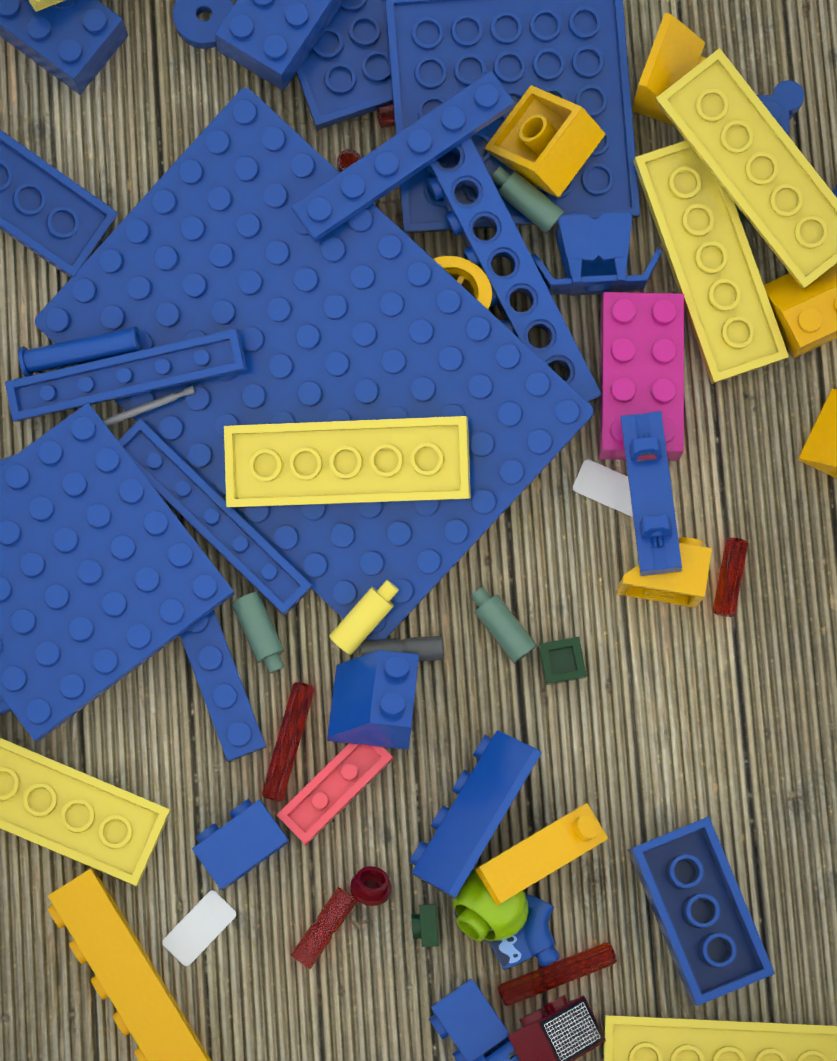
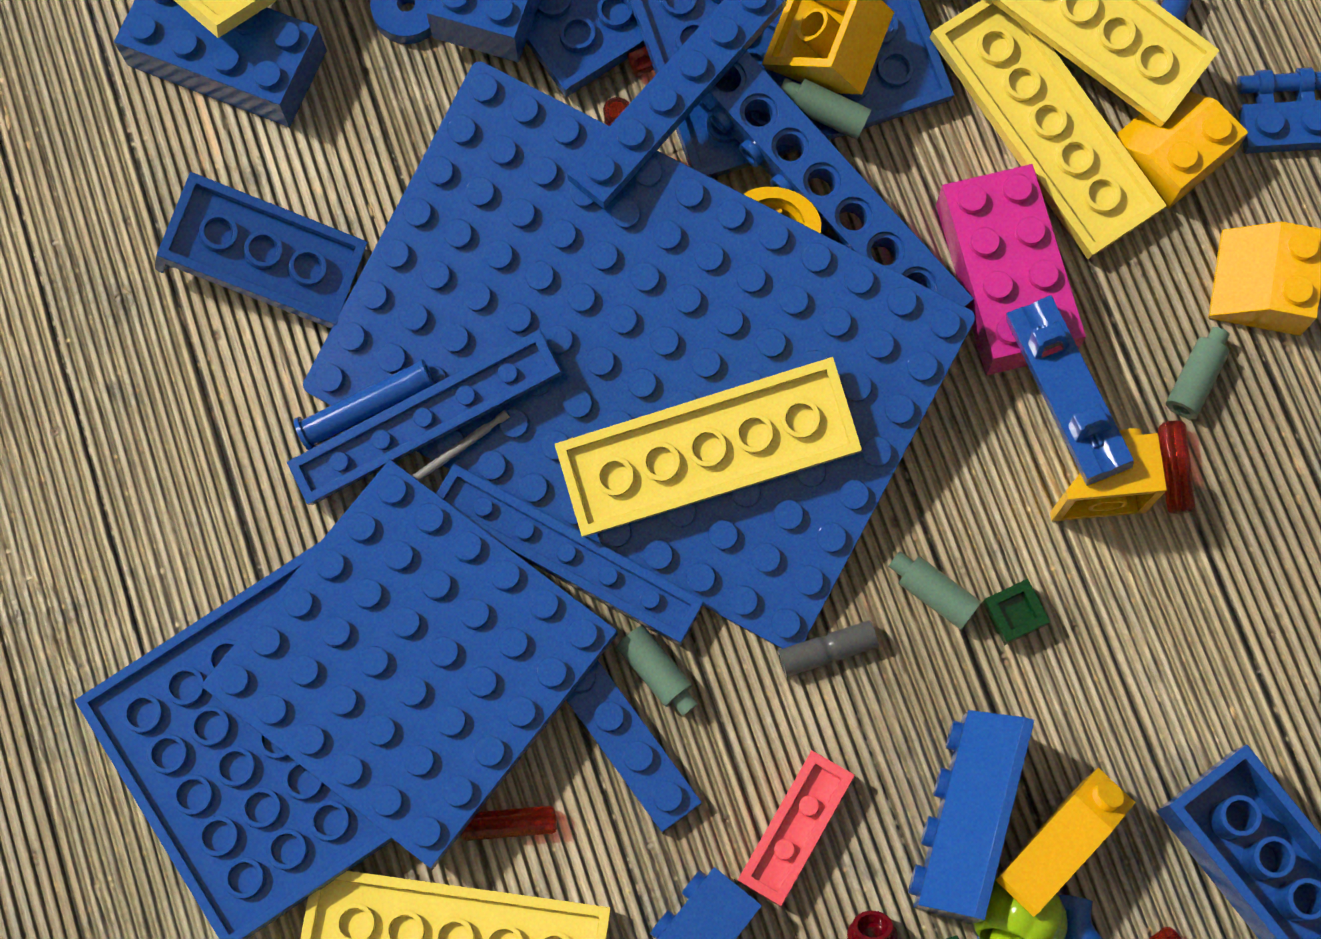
camera: 10 degrees left, 5 degrees down
clear red axle [262,682,314,802] -> none
blue slope [327,650,419,750] -> none
light yellow cylinder [329,580,399,655] -> none
blue piece [531,212,663,296] -> none
white sticker [573,459,633,517] -> none
none -> clear red axle [461,806,557,841]
none -> sand green cylinder [1165,327,1230,419]

